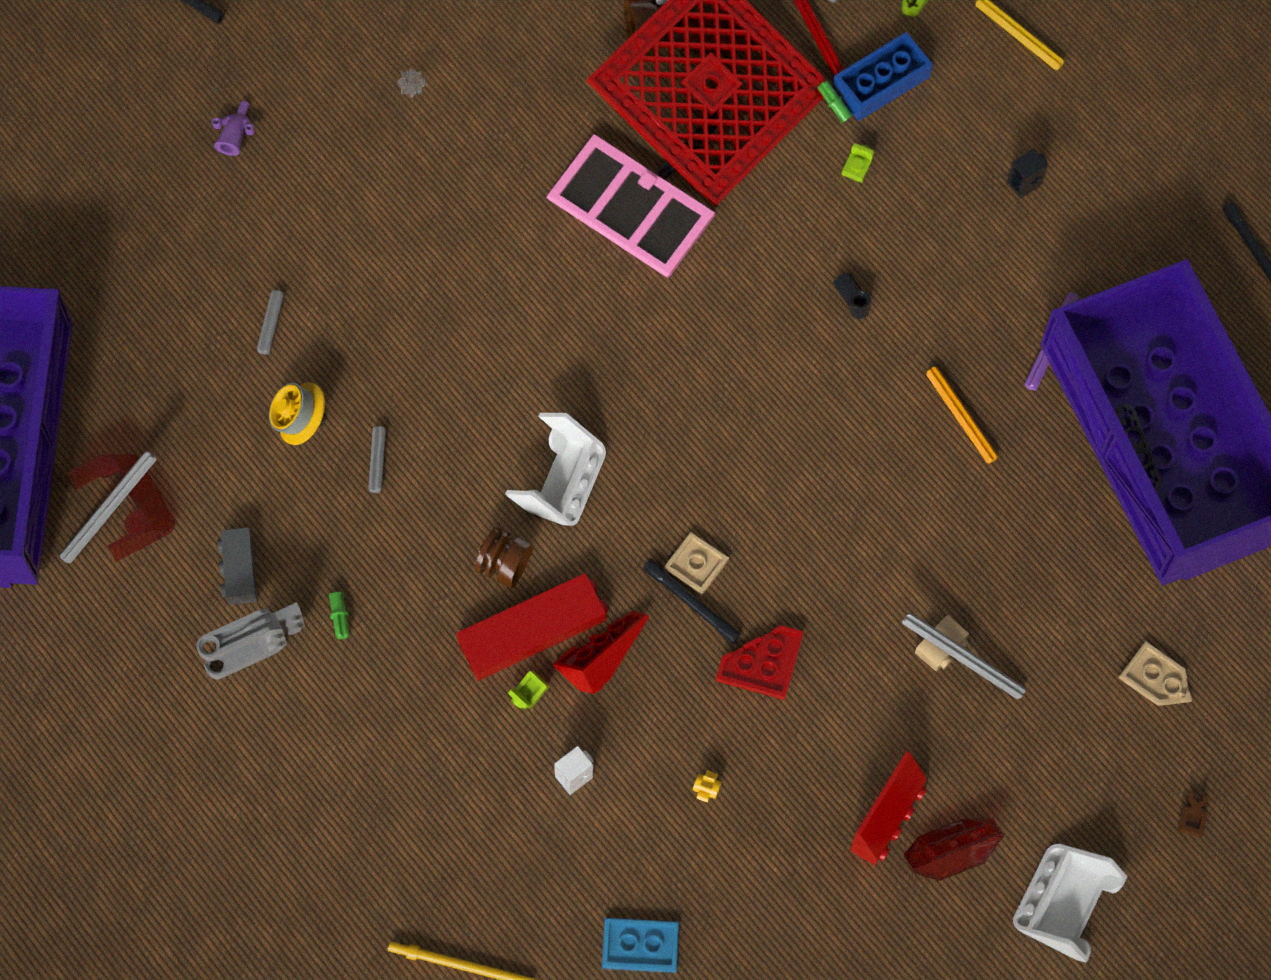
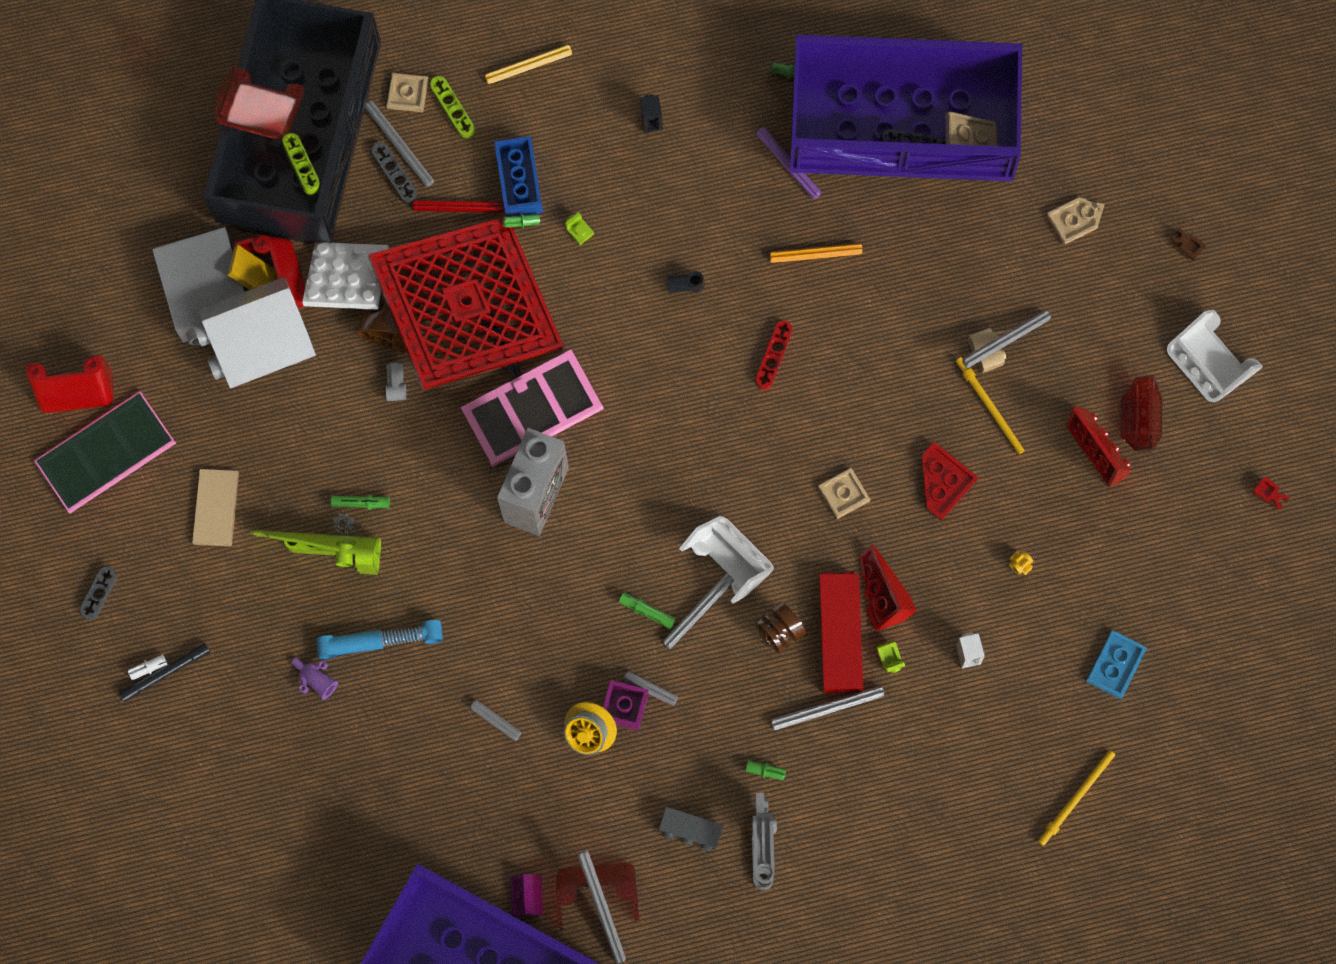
camera: 60 degrees left, 5 degrees up
black piece [643,559,741,645] -> none
none -> lime panel [250,530,381,575]
none -> dark azure piece [315,620,443,659]
none -> bright green pin [331,495,390,510]
none -> light grey piece [386,363,407,401]
none -> light grey brick [497,428,569,536]
none -> magenta panel [510,874,543,917]
none -> magenta brick [603,680,649,732]
none -> bright green pin [619,592,676,629]
none -> light grey axle [663,574,734,649]
none -> red beam [756,321,792,390]
none -> light grey axle [771,686,884,730]
none -> tan tile [945,112,997,146]
none -> yellow bar [956,357,1025,455]

